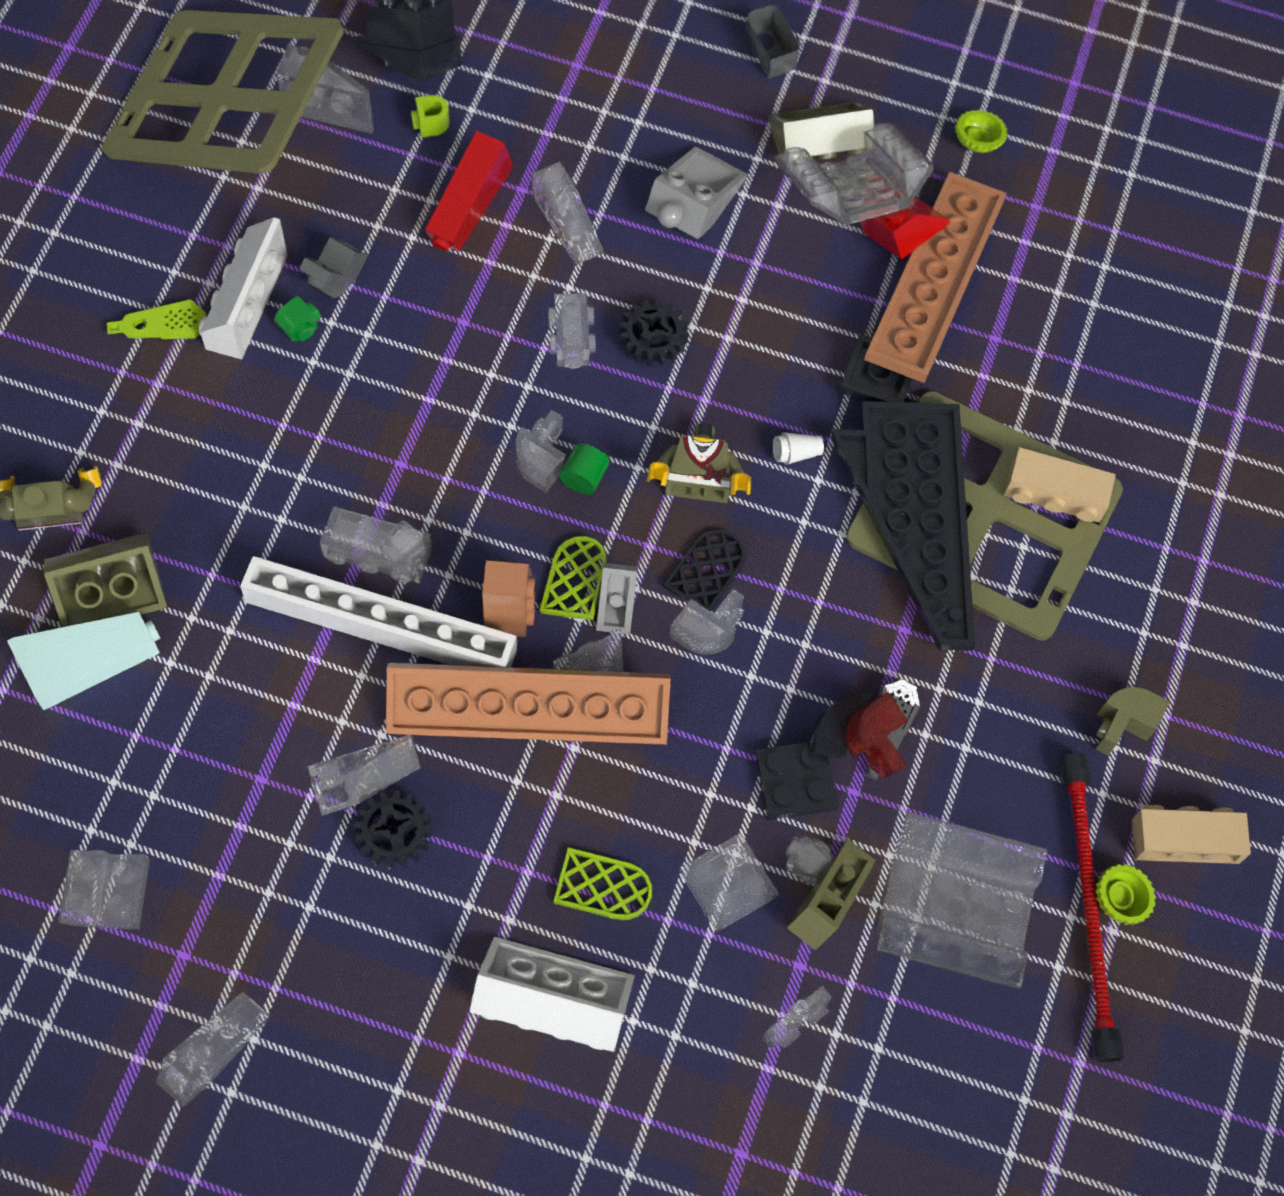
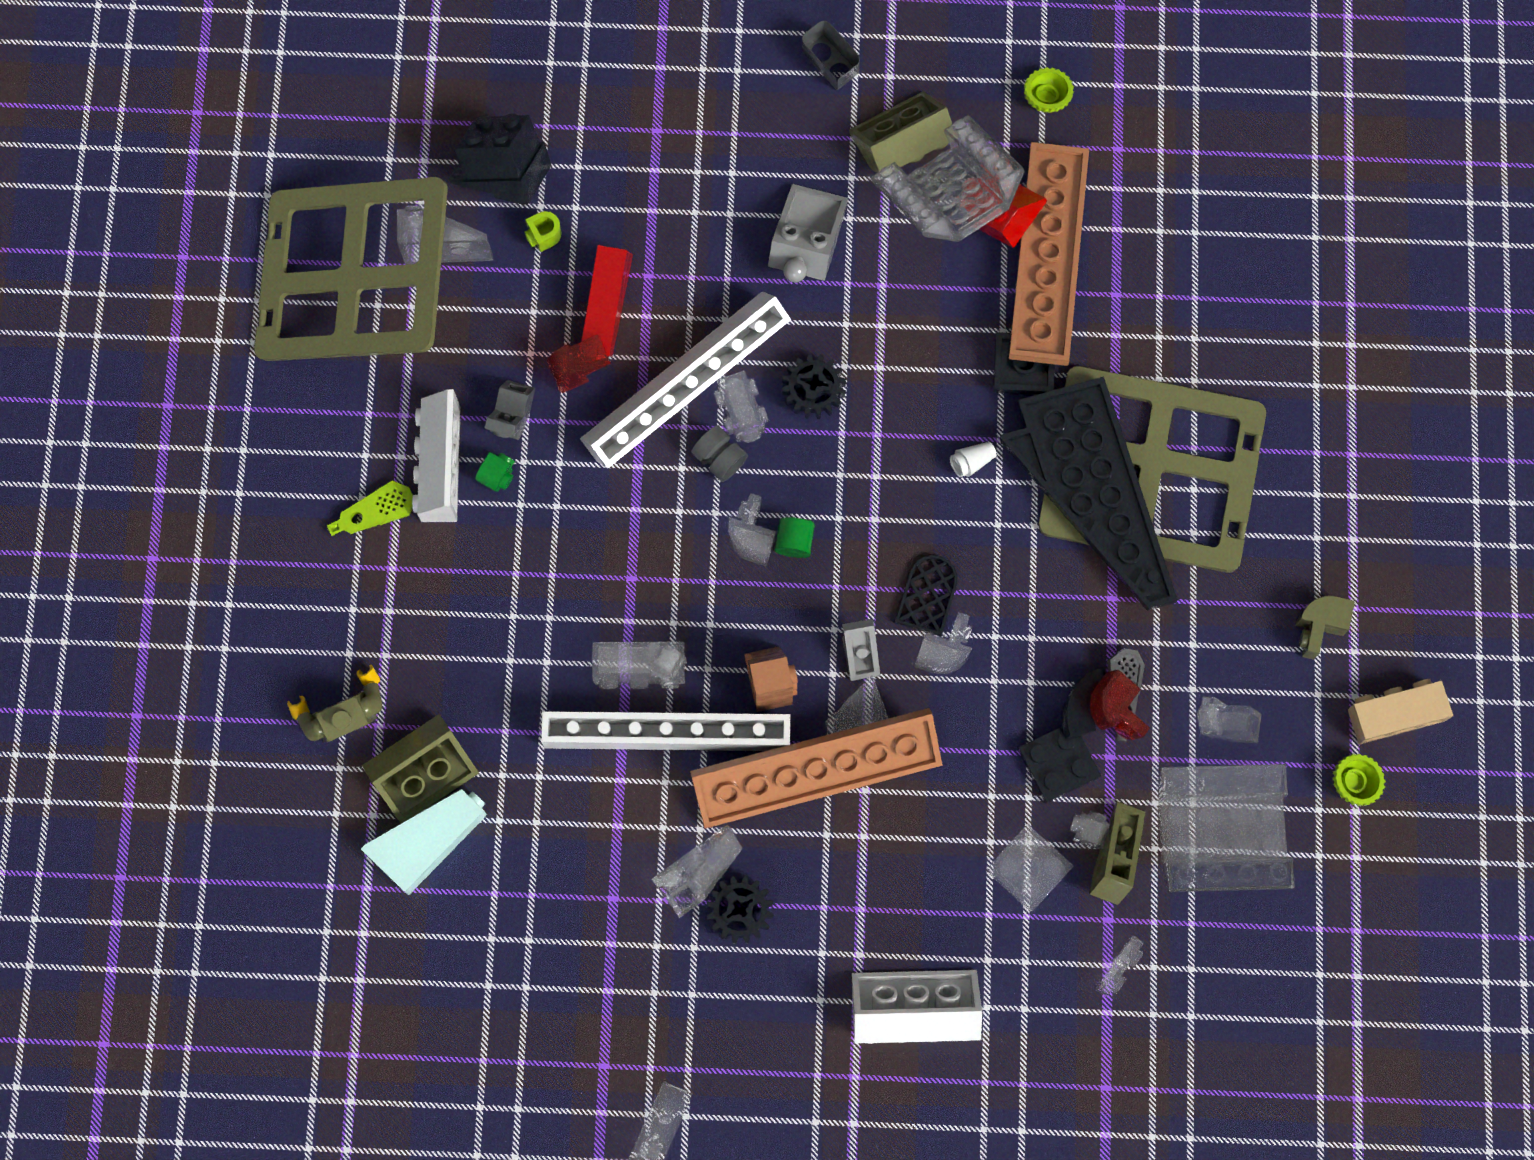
camera: 10 degrees left, 10 degrees up
clear slope [58,850,150,929] -> none
clear slope [532,162,603,265] -> none
lime window [540,536,607,621] -> none
lime window [553,848,652,920] -> none
torso [647,423,751,503] -> none
tan brick [1004,447,1116,523] -> none
red hose [1059,753,1124,1063] -> none
none -> clear red brick [547,334,611,394]
none -> white brick [580,292,791,468]
none -> dark grey wheel [691,425,748,482]
none -> clear brick [1197,696,1262,743]

